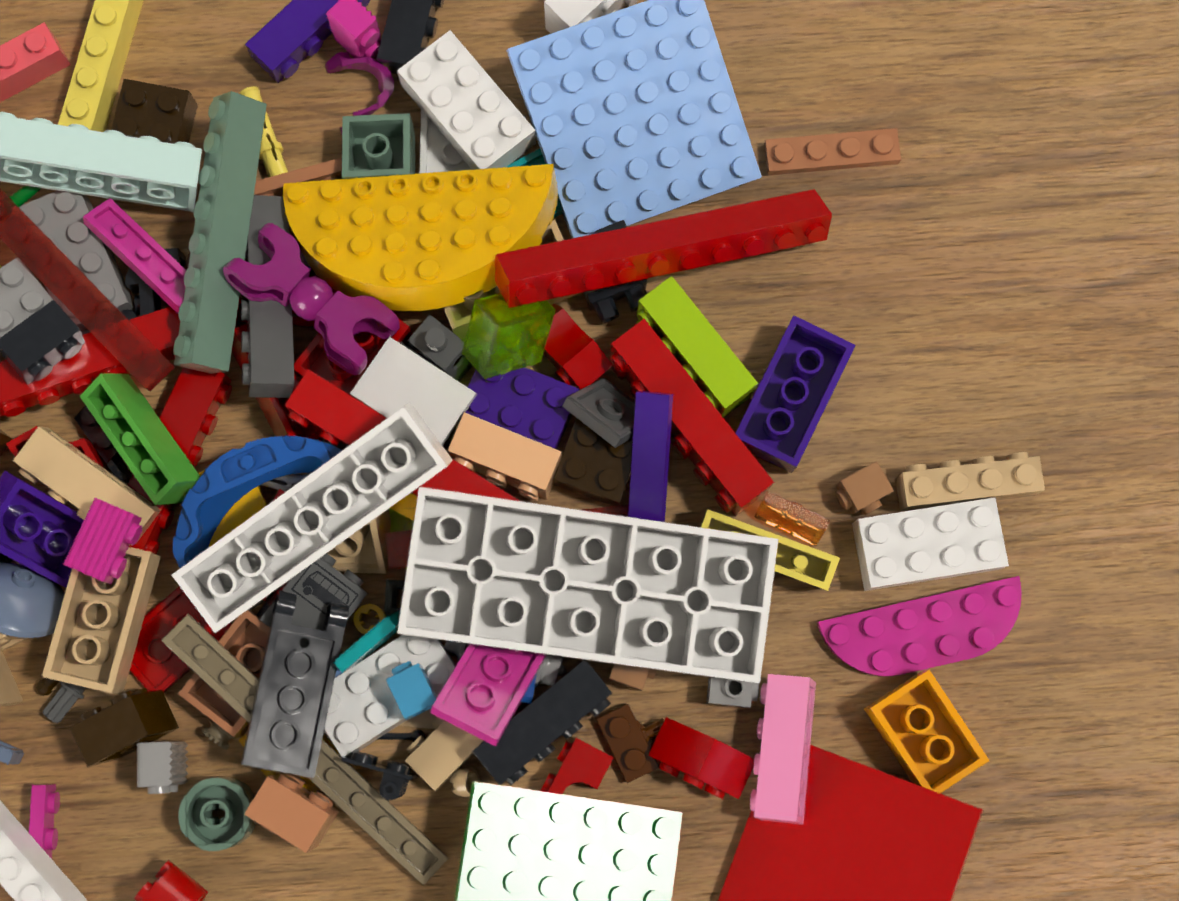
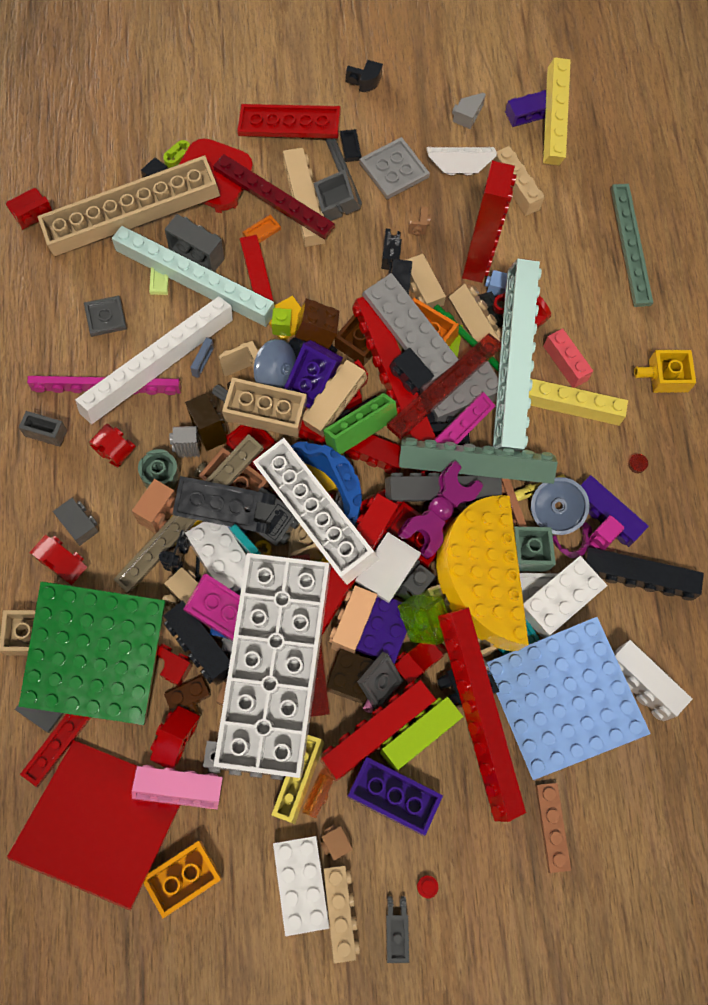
camera: 85 degrees right, 10 degrees down
dark pink brick [63,498,142,584] -> none
dark brown brick [111,79,198,144] -> none
dark azure brick [386,661,437,720] -> none
dark purple tile [628,391,673,522] -> none
dark pink plate [816,576,1022,677] -> none
none -> dark grey hinge [386,896,409,963]
none -> red plate [417,875,439,899]
none -> sand blue dish [531,477,589,535]

